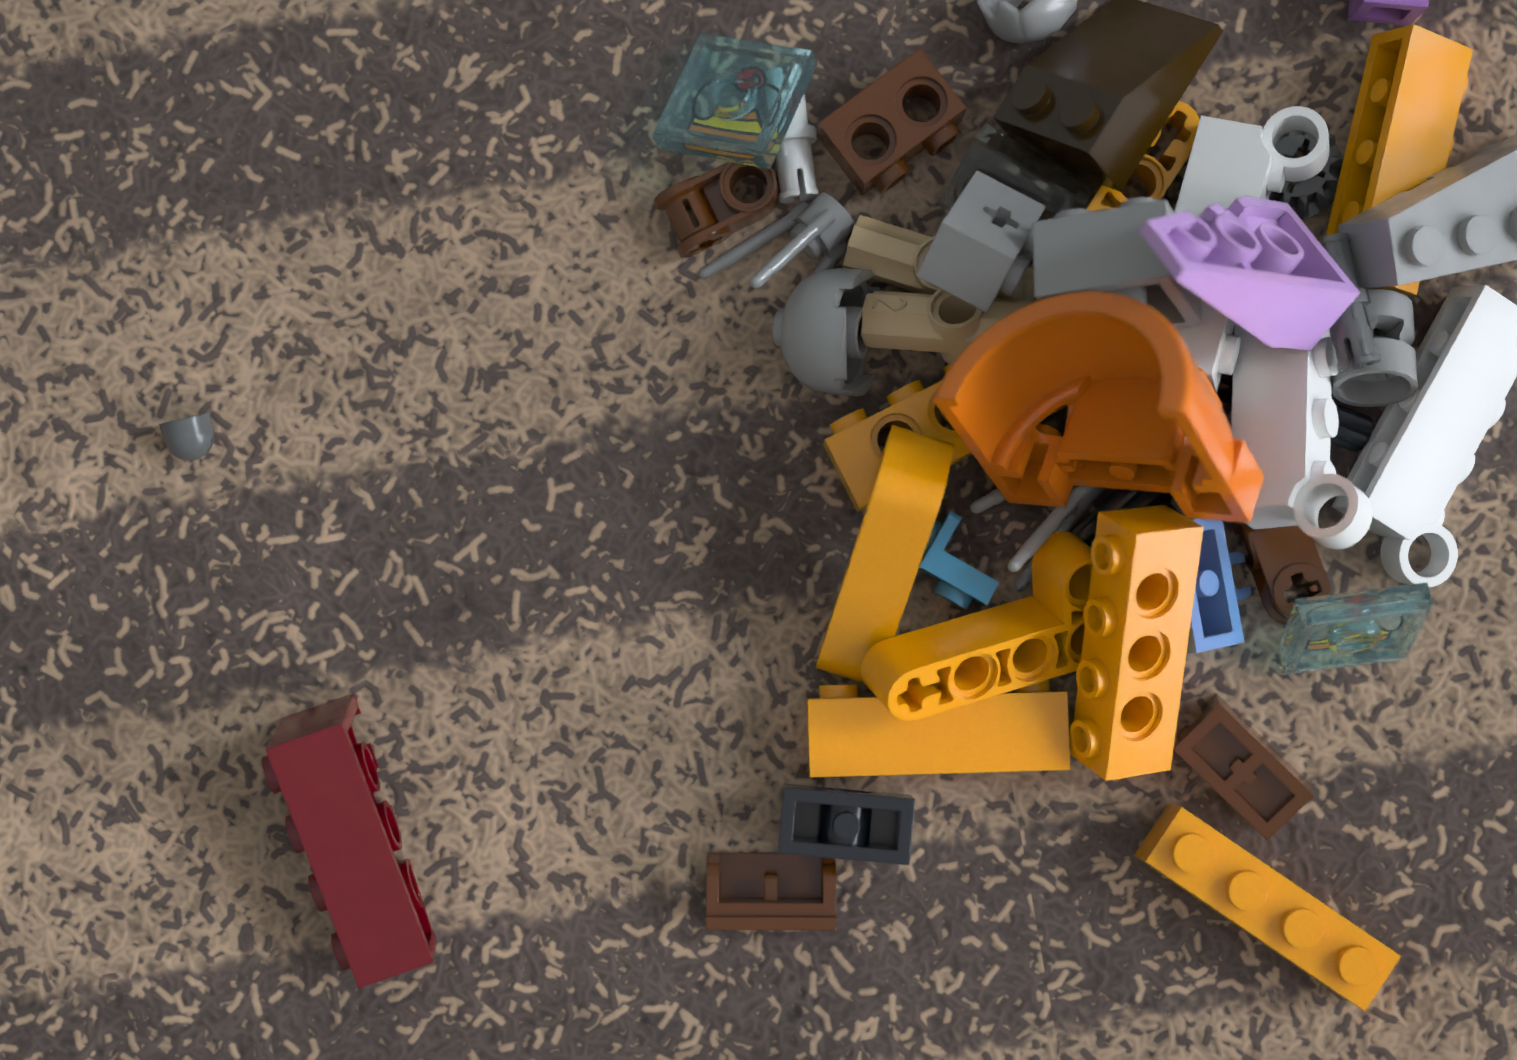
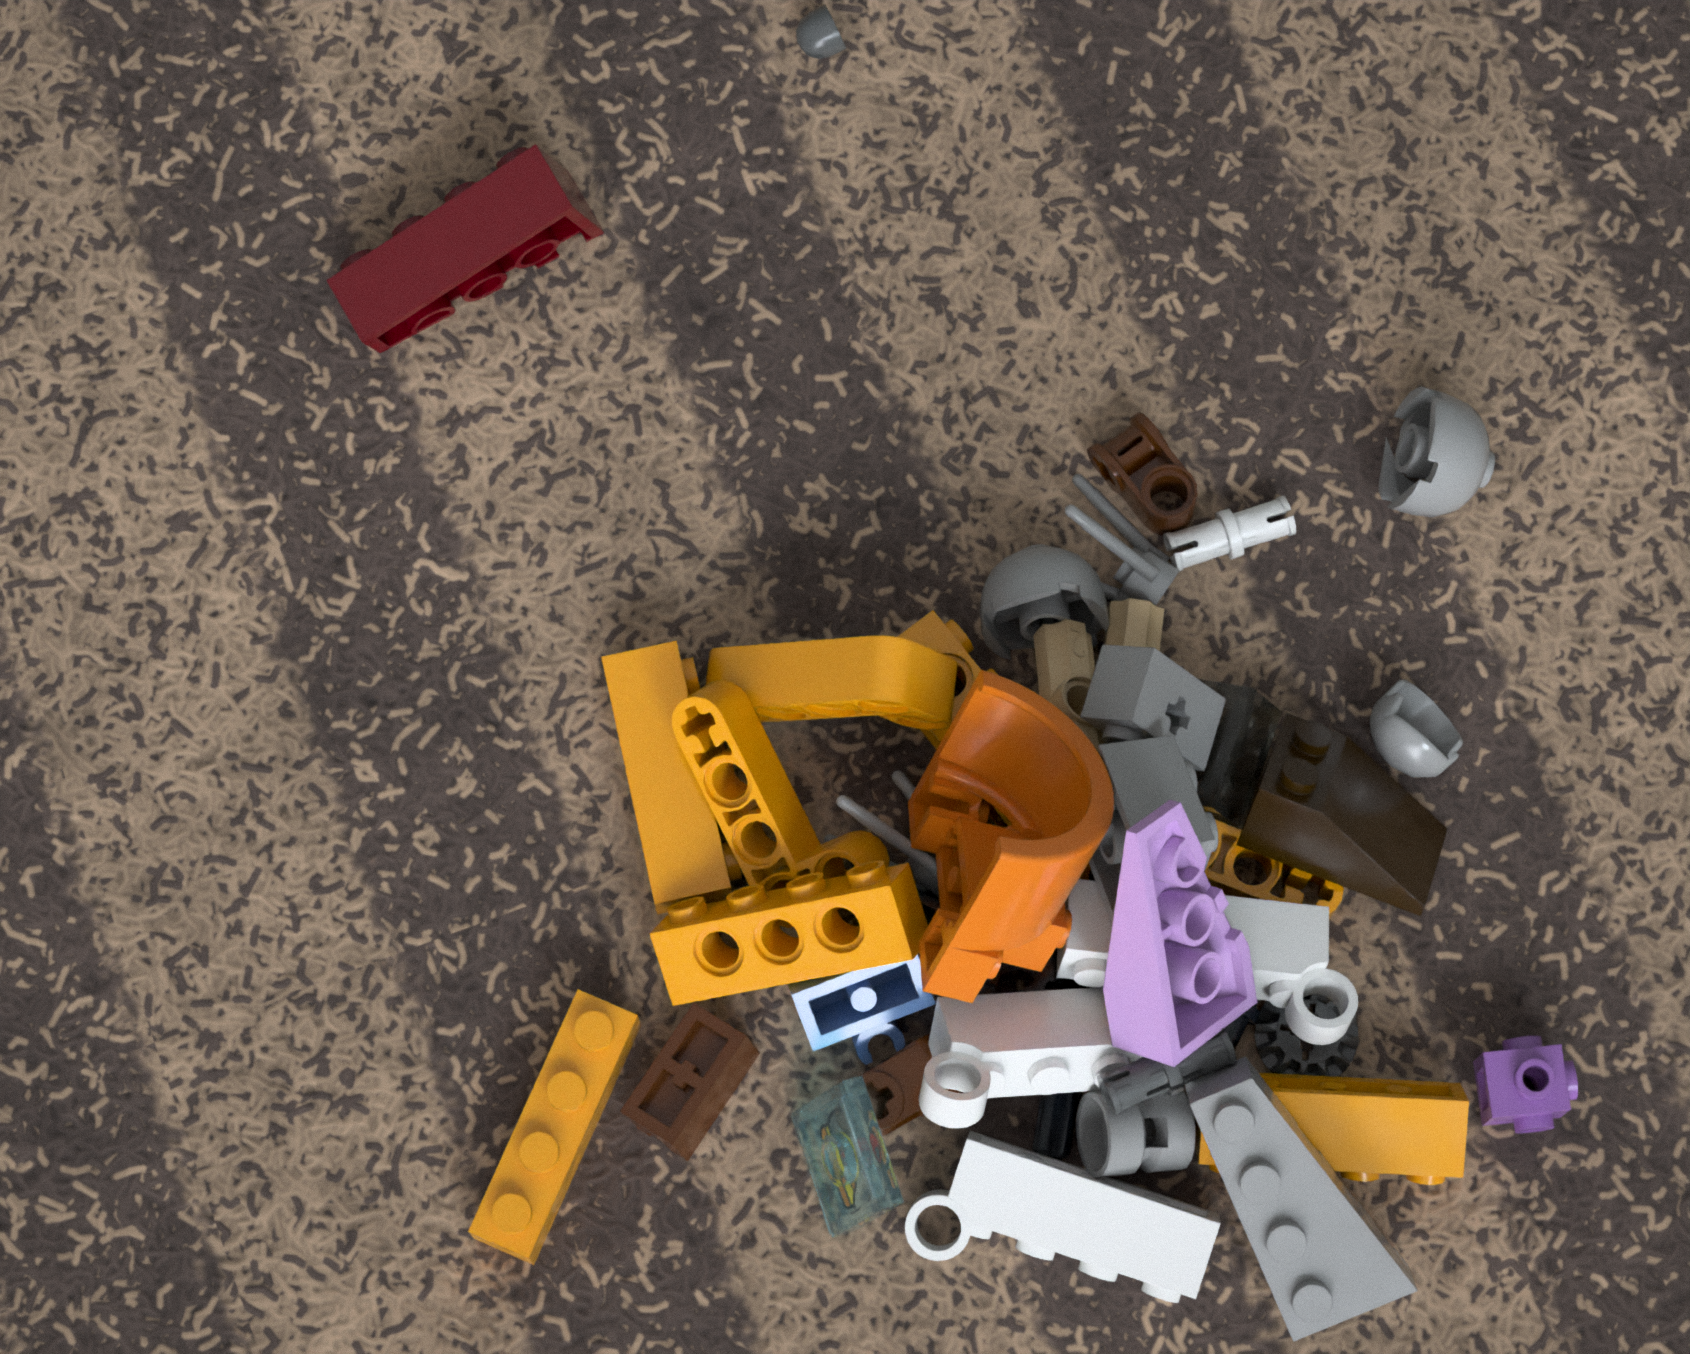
camera: 75 degrees right, 10 degrees down
clear light blue tile [652,33,817,169] -> none
reddish brown hinge [706,853,836,930] -> none
black brick [778,783,915,865] -> none
reddish brown brick [817,48,966,196] -> none
dark azure bracket [918,511,1000,611] -> none

